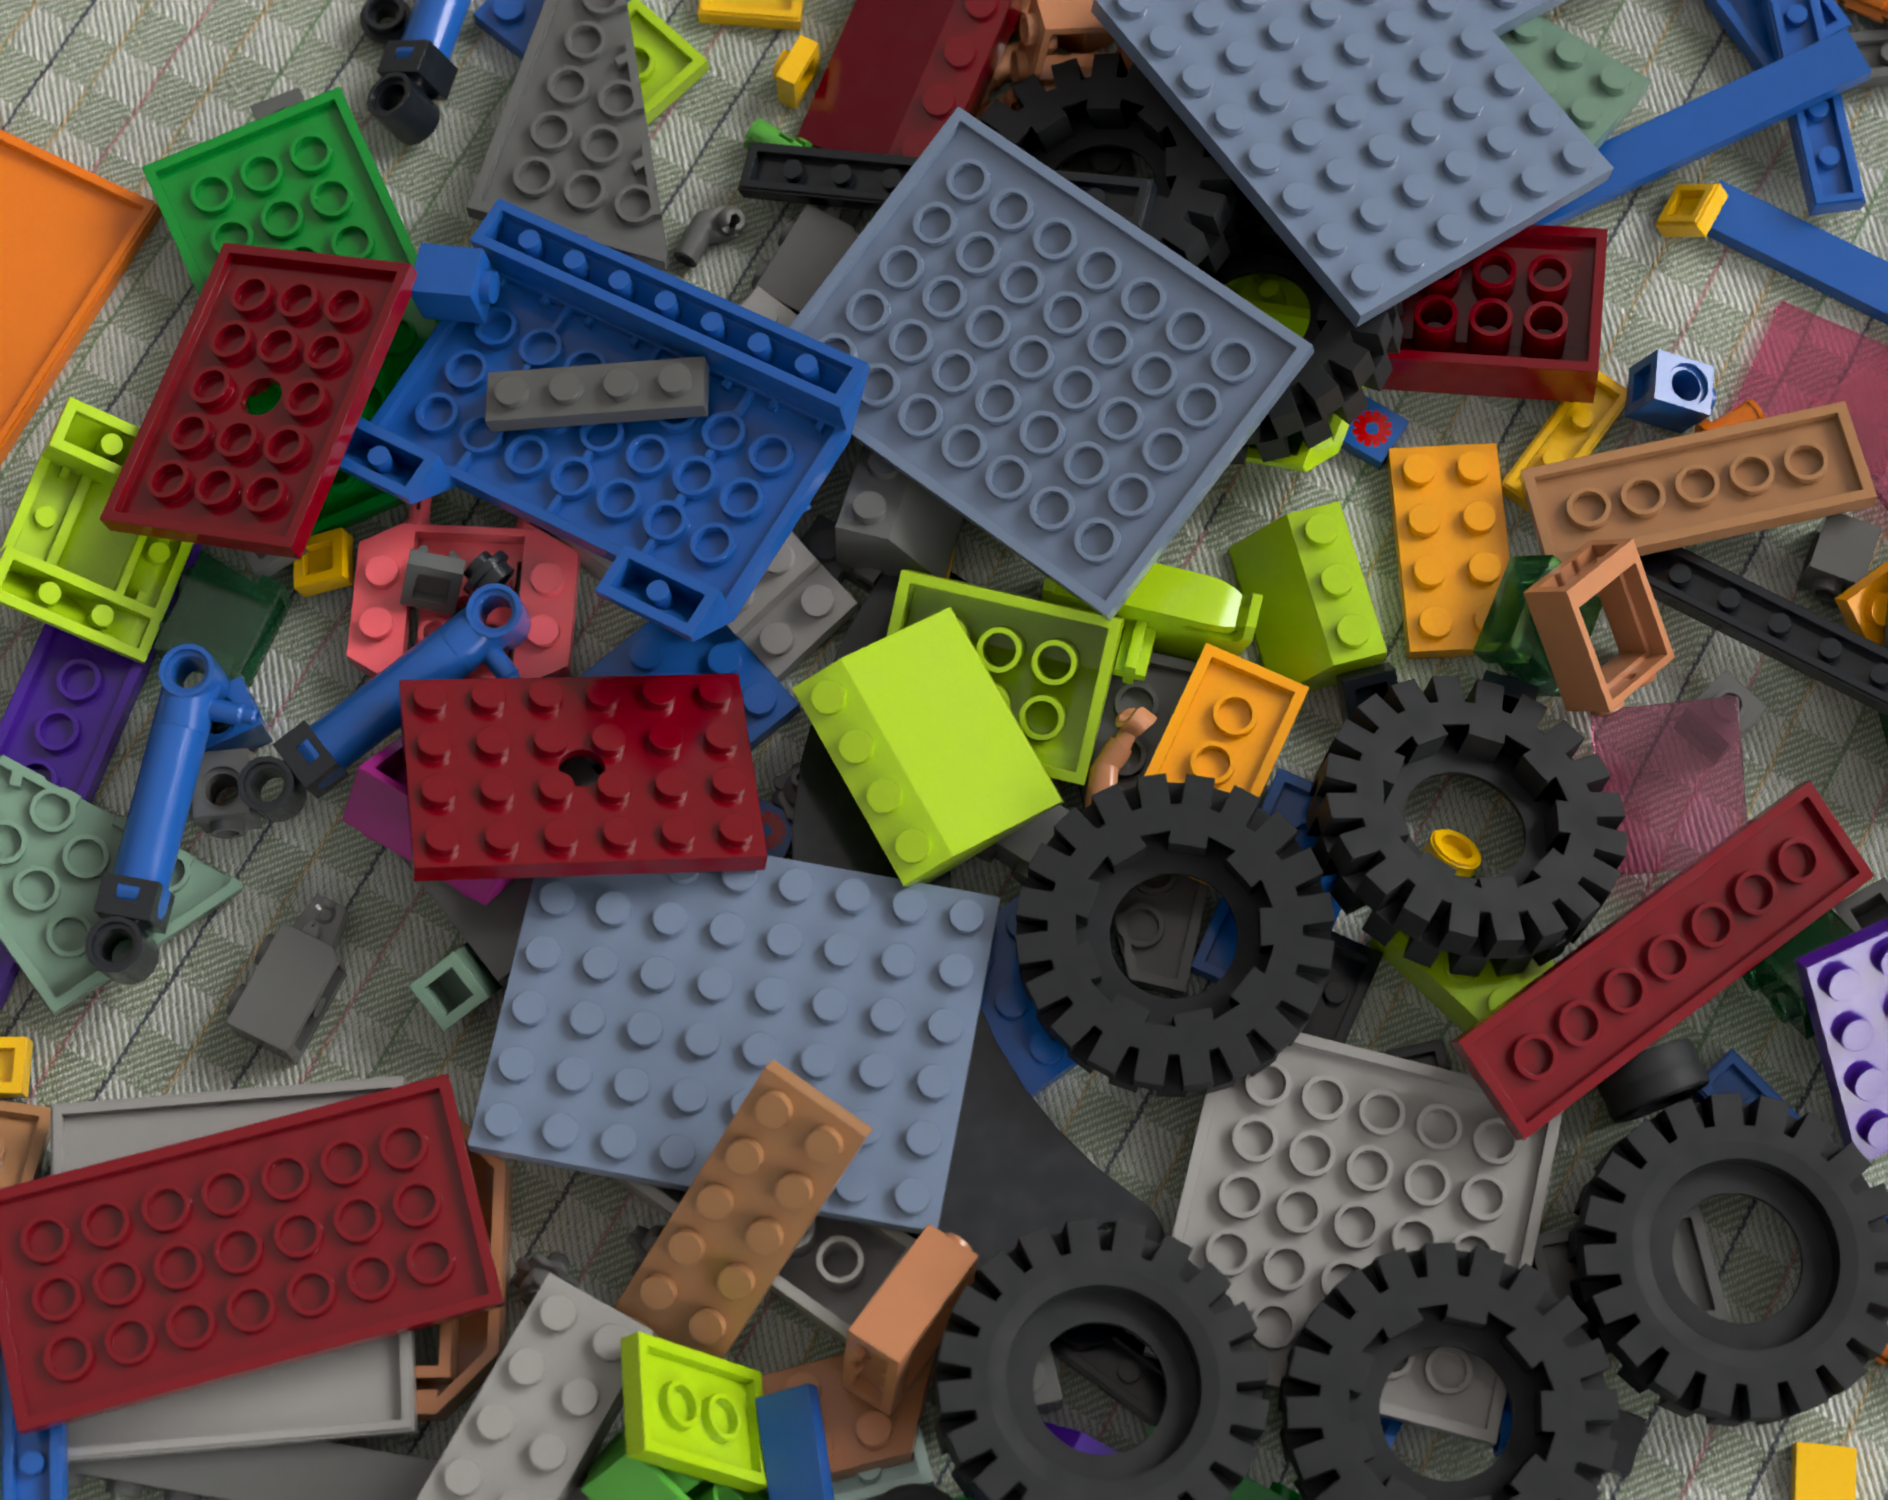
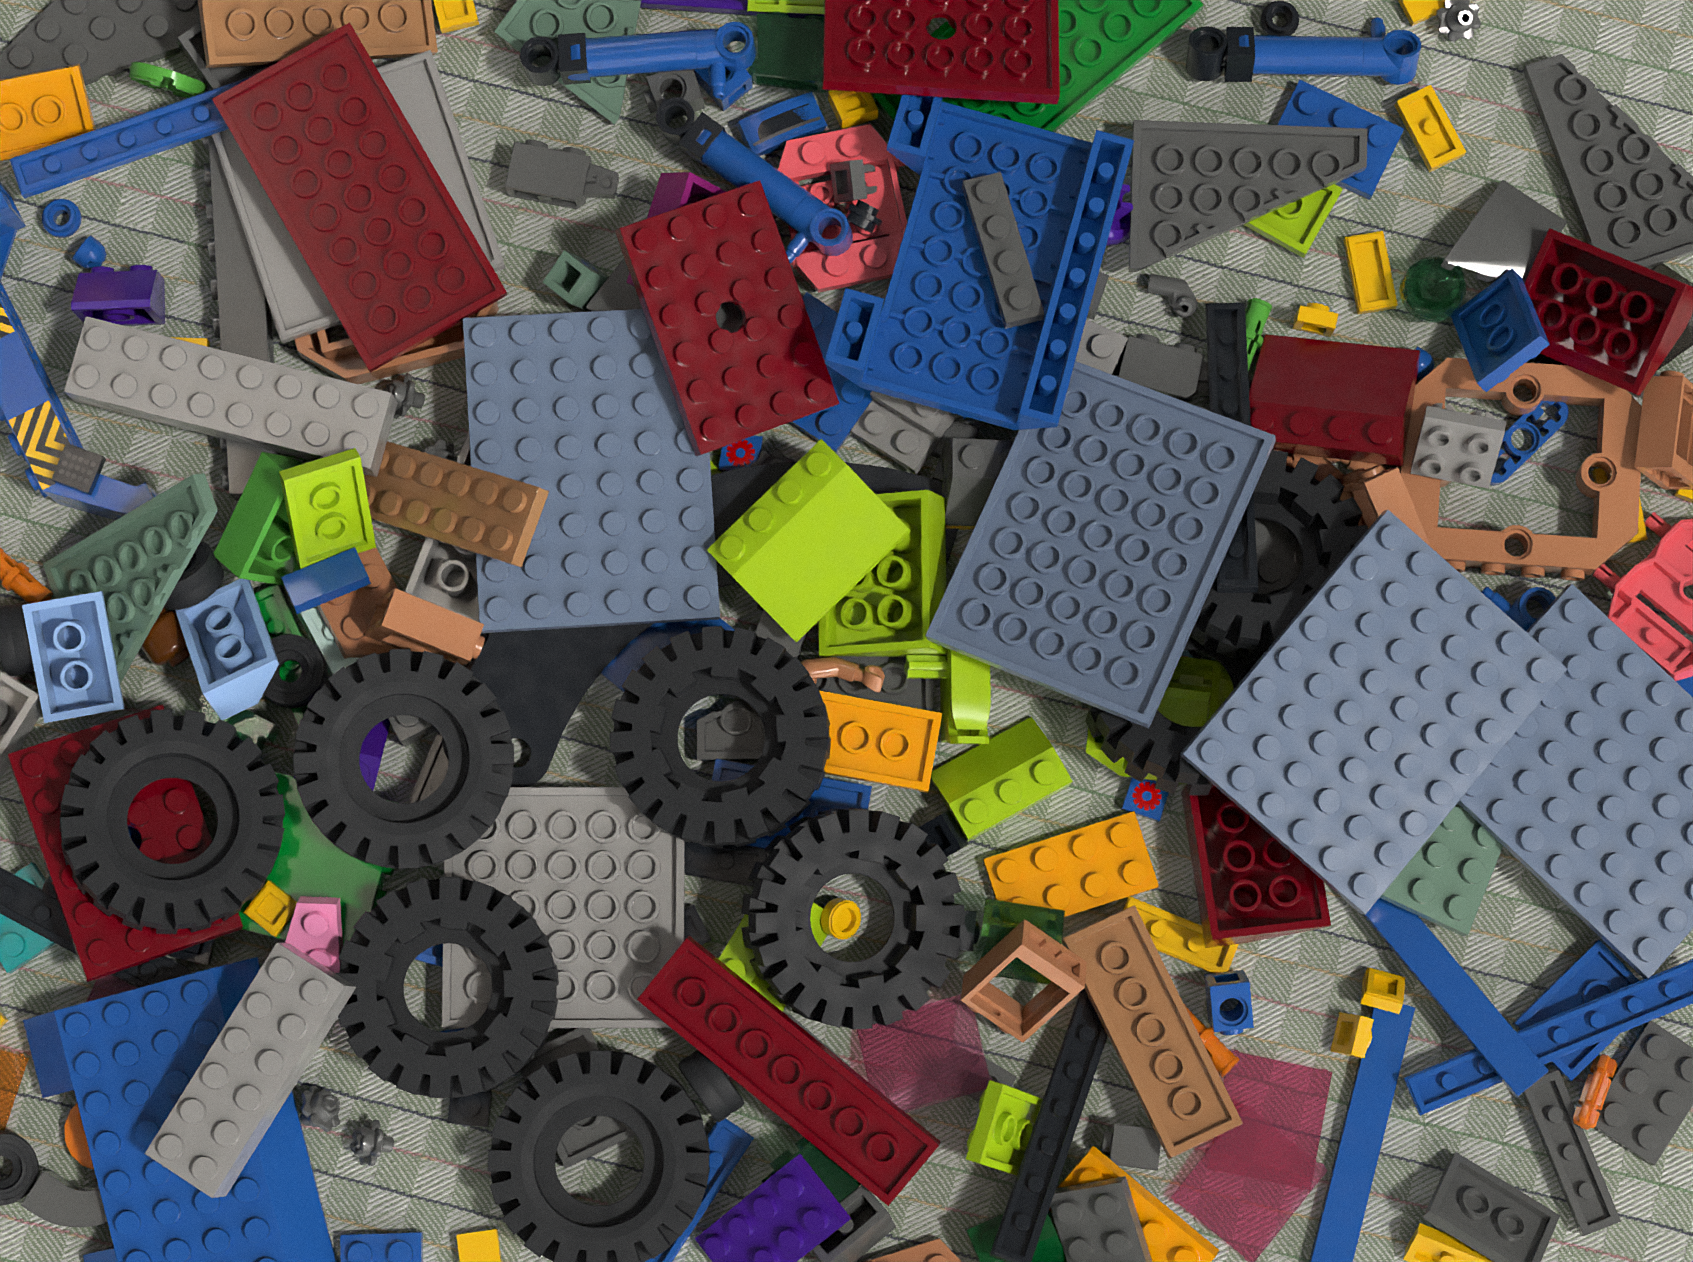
camera: 75 degrees right, 10 degrees up
blue brick [411,243,500,324] -> none
none -> blue slope [736,92,827,156]
none -> lime plate [966,1080,1043,1176]
none -> yellow plate [1330,1012,1374,1058]

